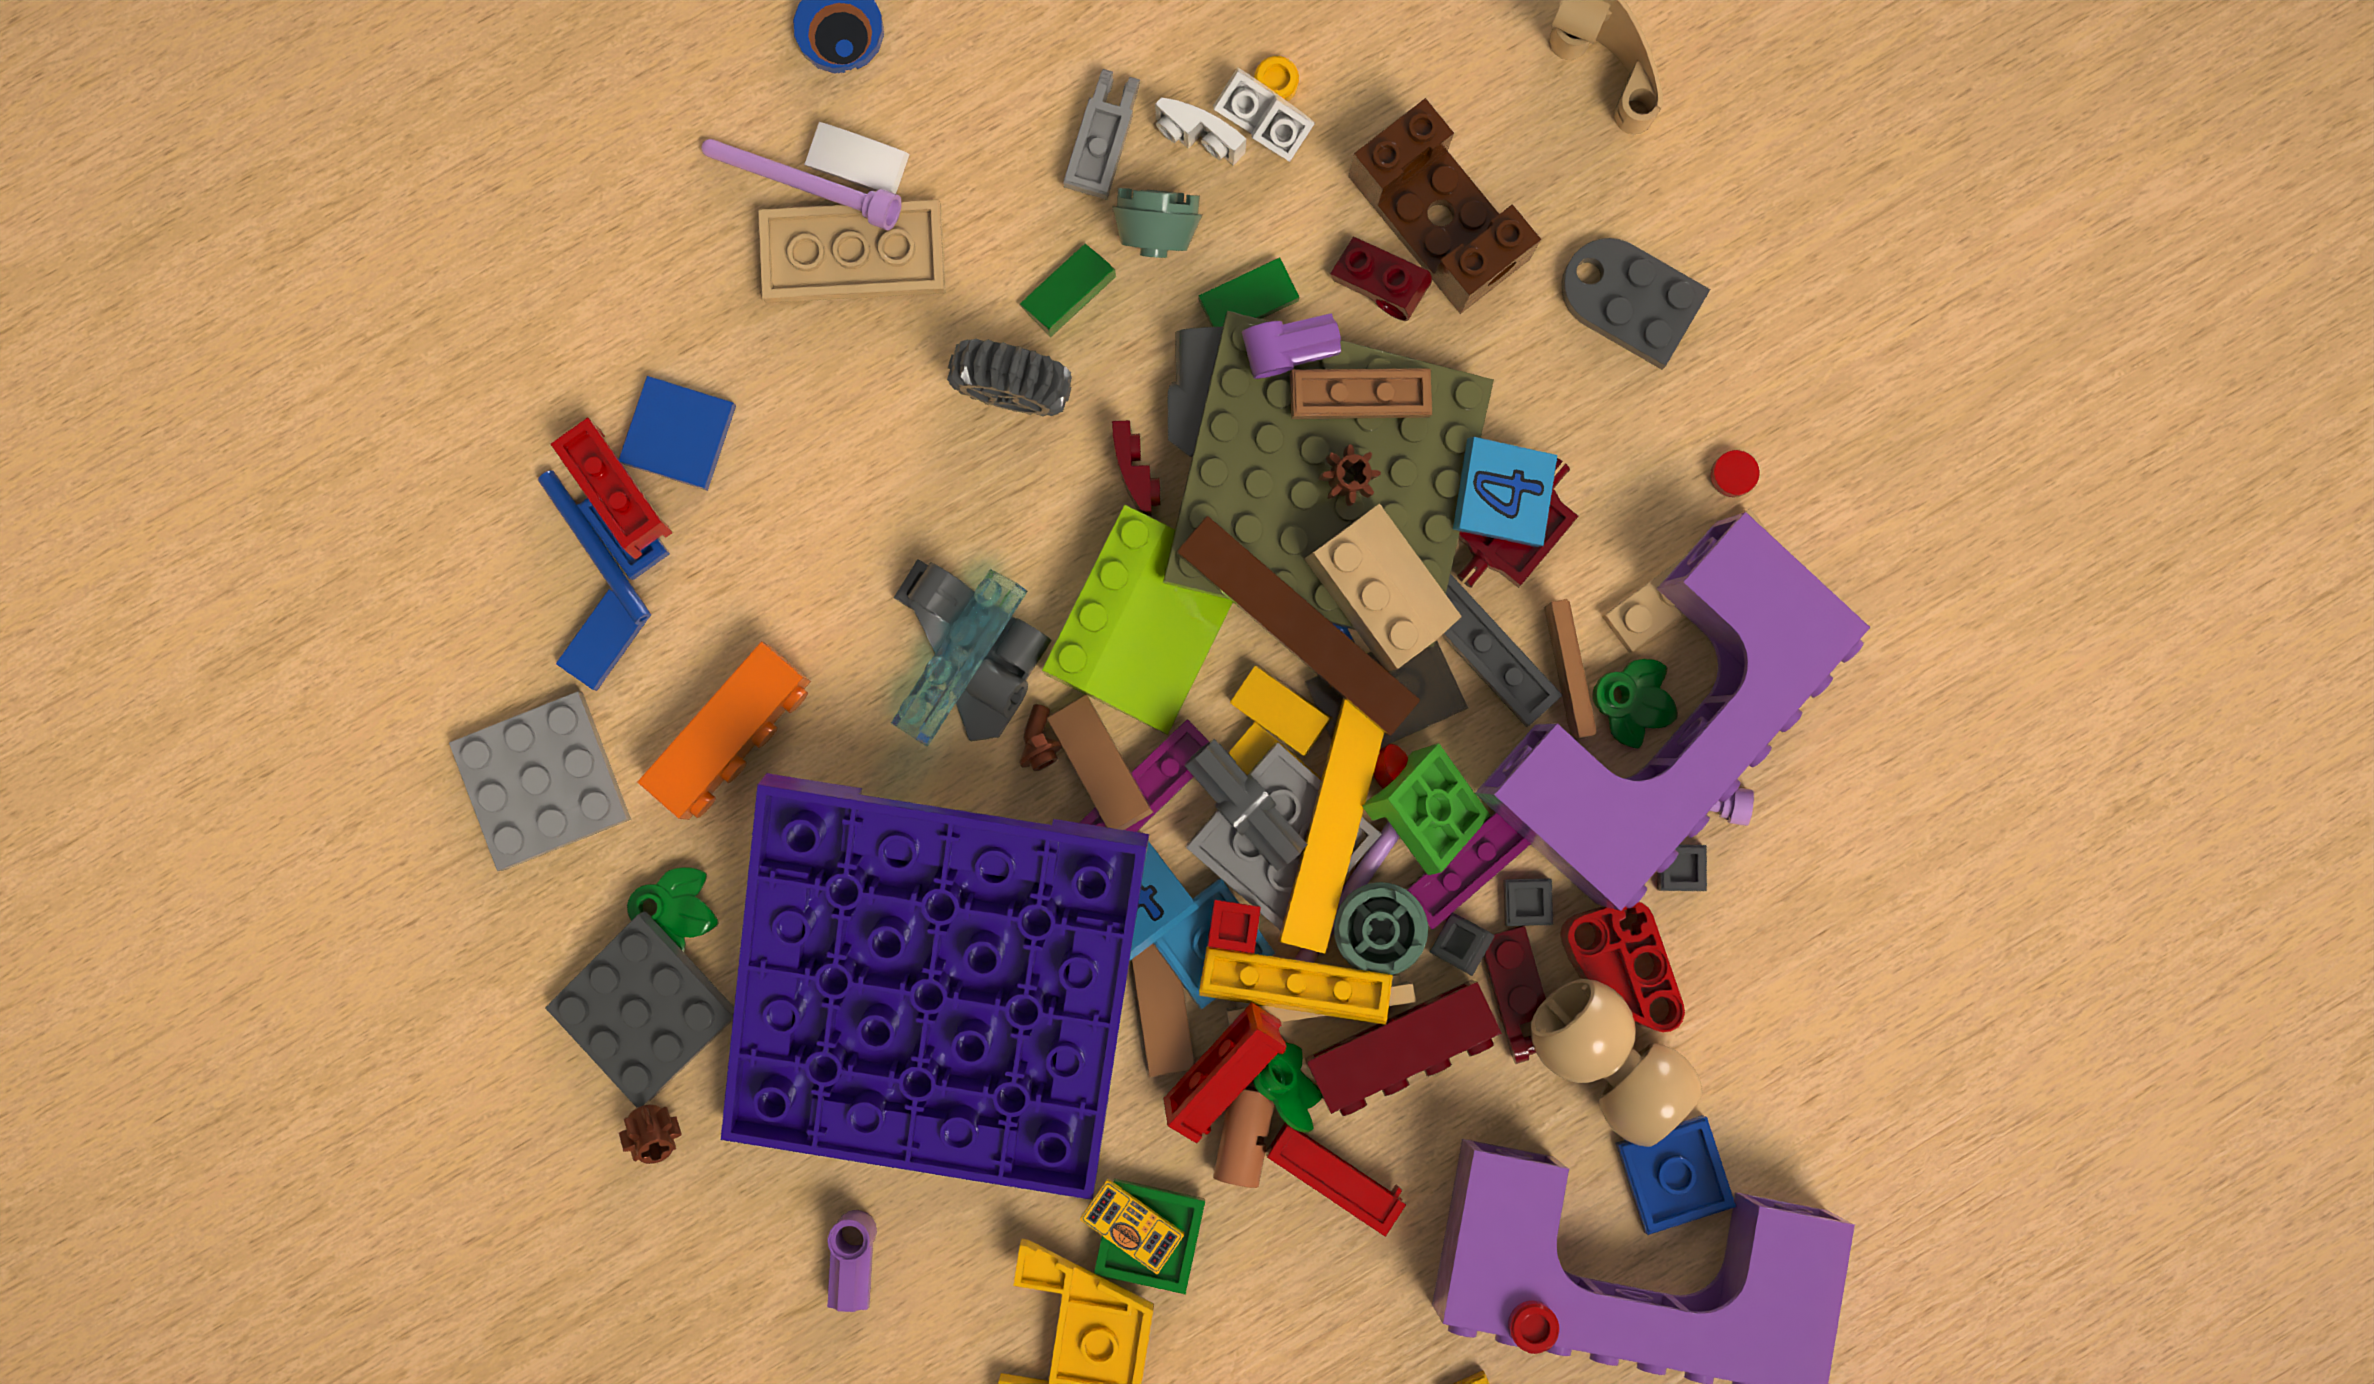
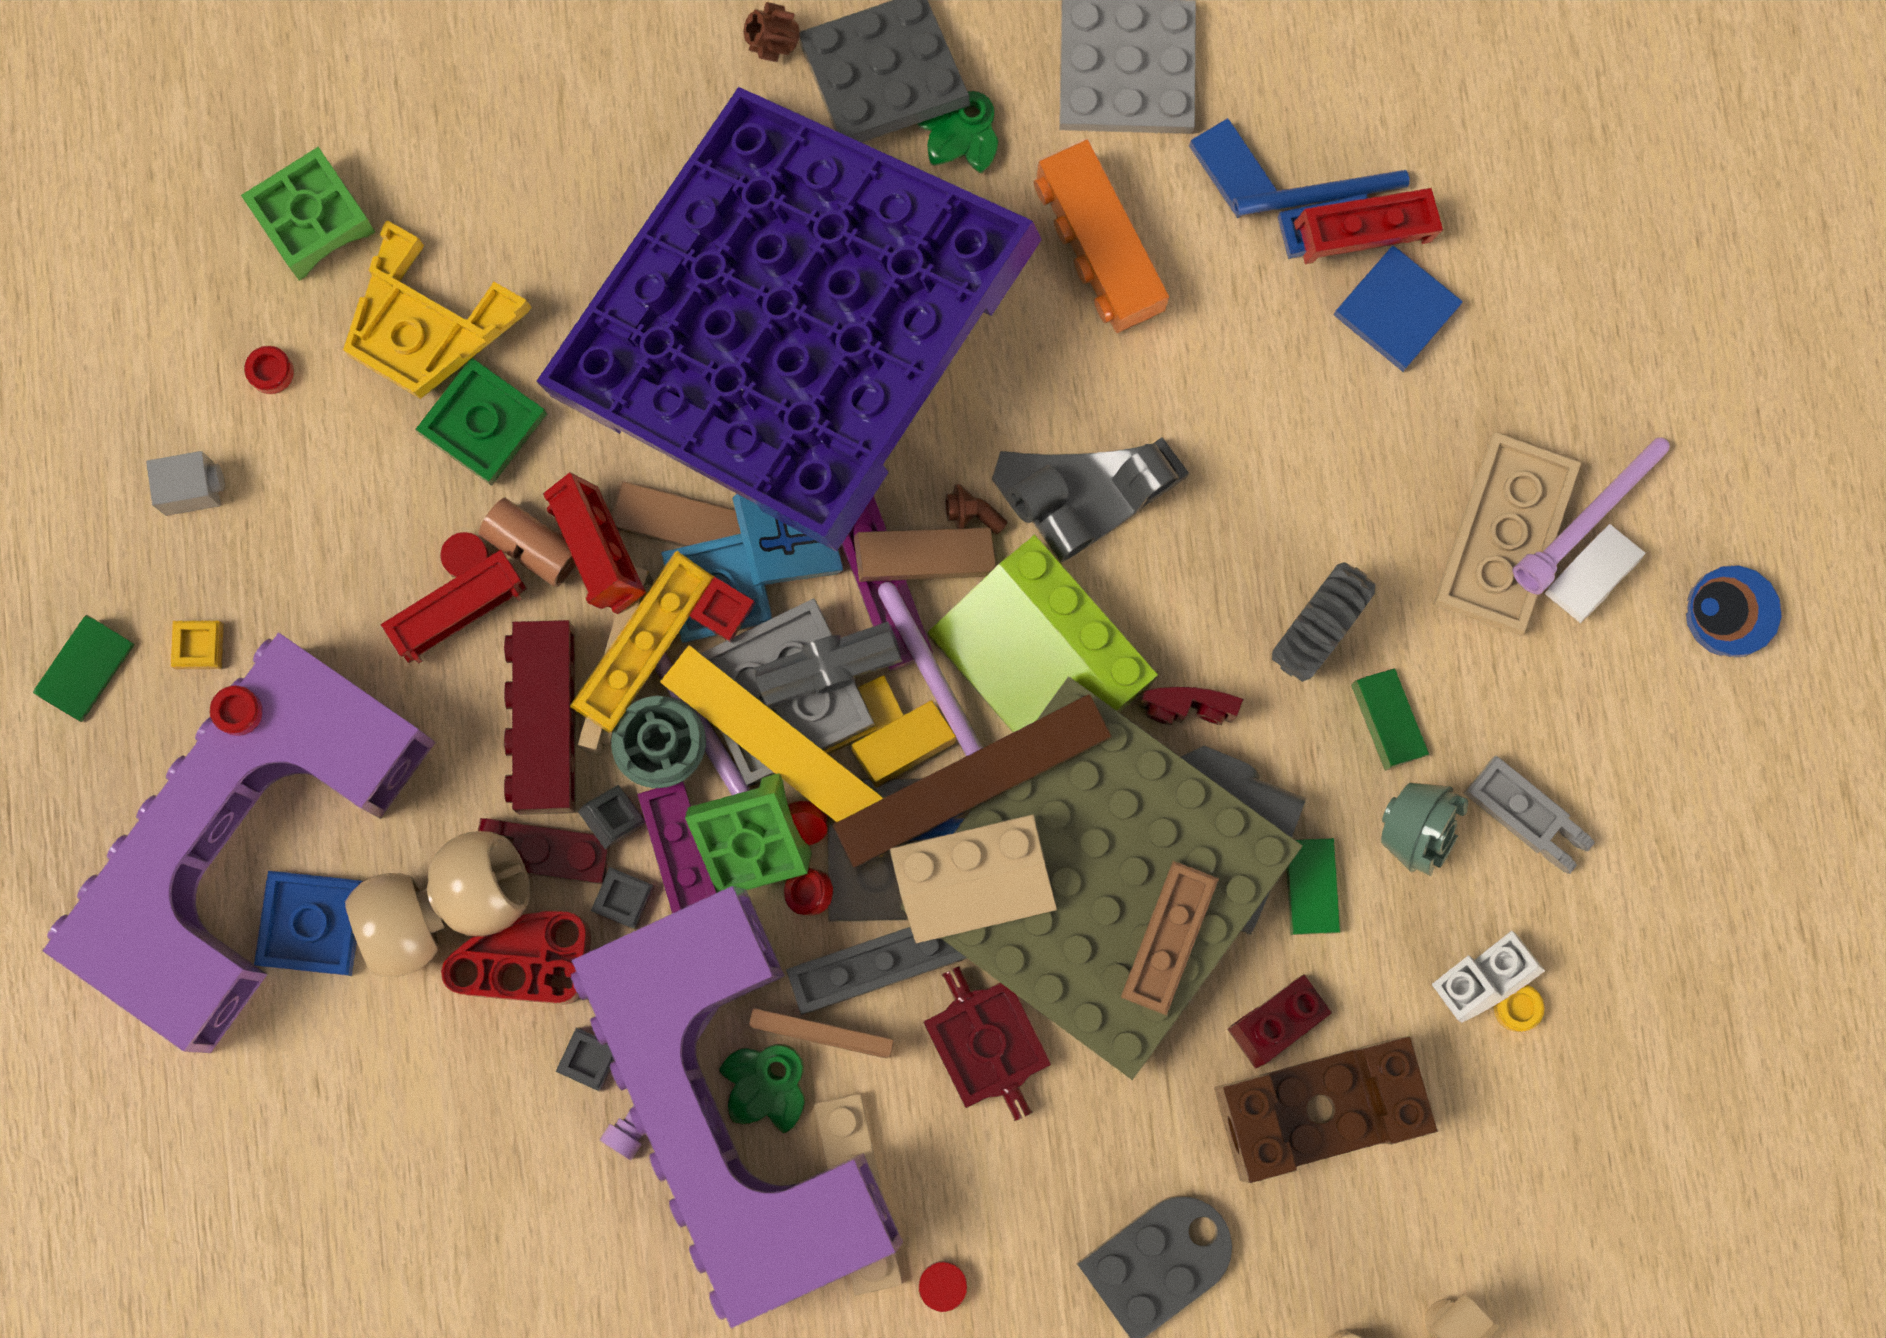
camera: 110 degrees right, 5 degrees down
medium lavender piece [827,1210,877,1312] -> none
clear light blue plate [891,569,1028,747] -> none
tile [1080,1178,1184,1274] -> none
white slope [1155,97,1246,166] -> none
medium lavender piece [1242,313,1341,379] -> none
green plate [1253,1042,1323,1132] -> none
copper gear [1319,445,1381,506] -> none
dark azure tile [1453,437,1558,547] -> none
none -> red tile [440,532,489,578]
none -> red tile [784,868,833,916]
none -> lavender piece [878,582,983,756]

